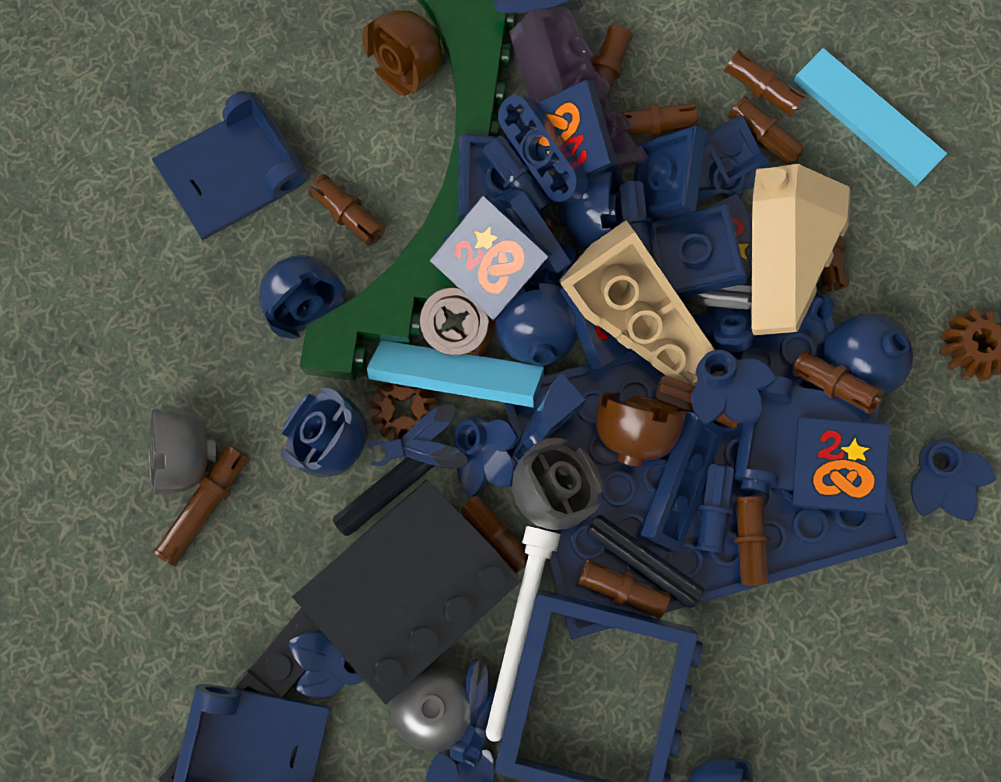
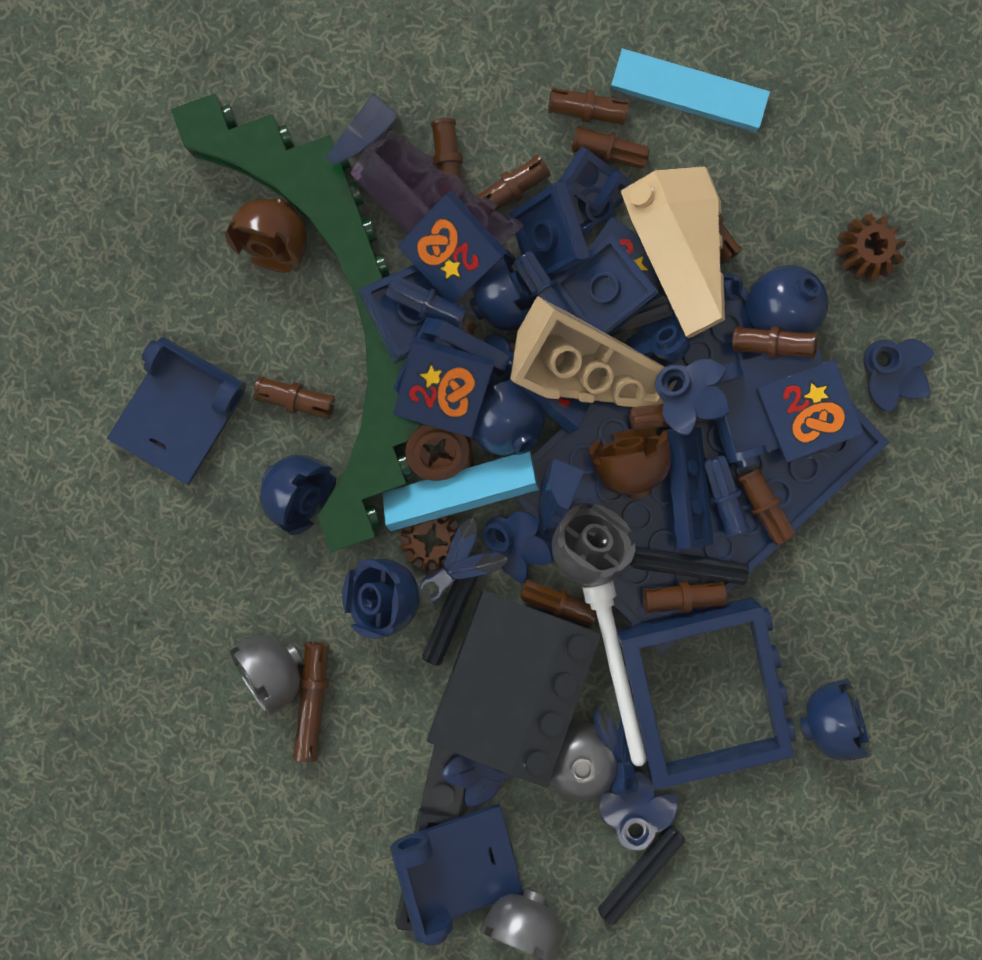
camera: 30 degrees left, 10 degrees up
dark blue beam [498,96,588,202] -> none

